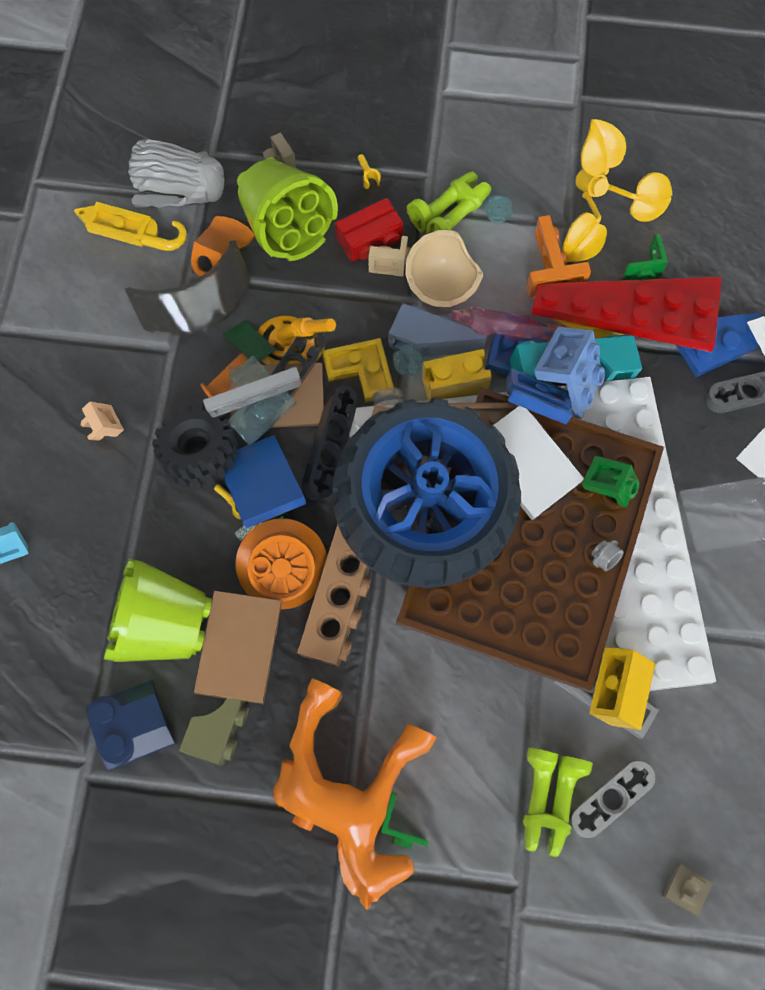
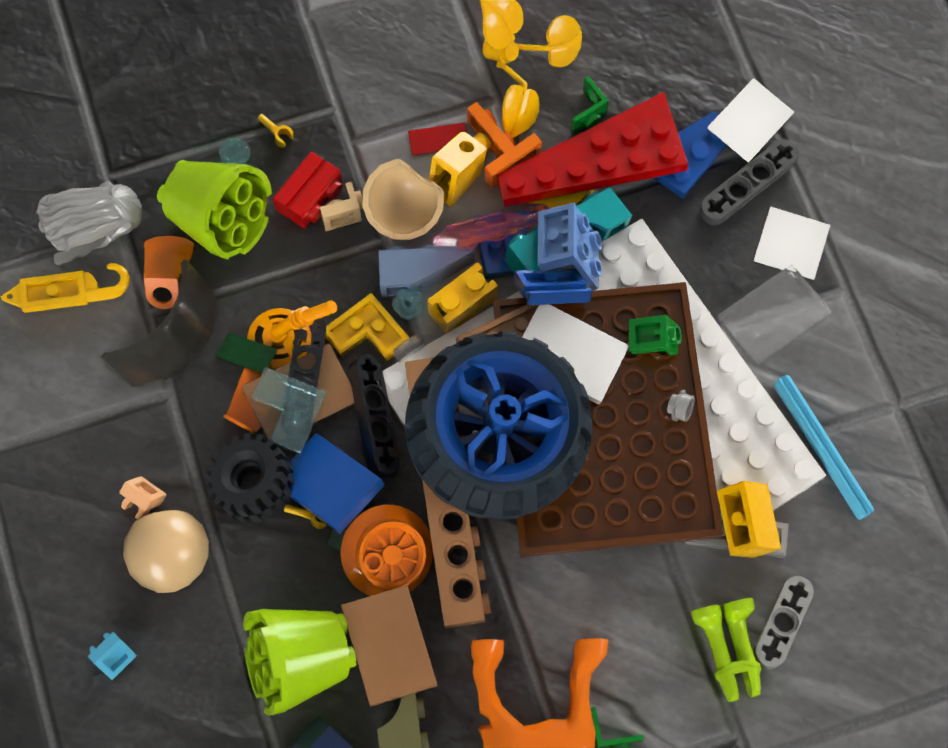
camera: 25 degrees left, 0 degrees up
light grey tile [203,367,302,418] -> none
dark tan tile [263,132,296,168] -> none
lime piece [407,171,491,234] -> none
clear light blue plate [485,195,513,223] -> none
dark tan tile [662,864,713,916] -> none
none -> tan cylinder [123,510,209,593]
none -> clear light blue plate [219,138,251,164]
none -> red sticker [408,122,467,155]
none -> yellow torso [429,132,491,208]
none -> medium azure axle [774,375,874,520]

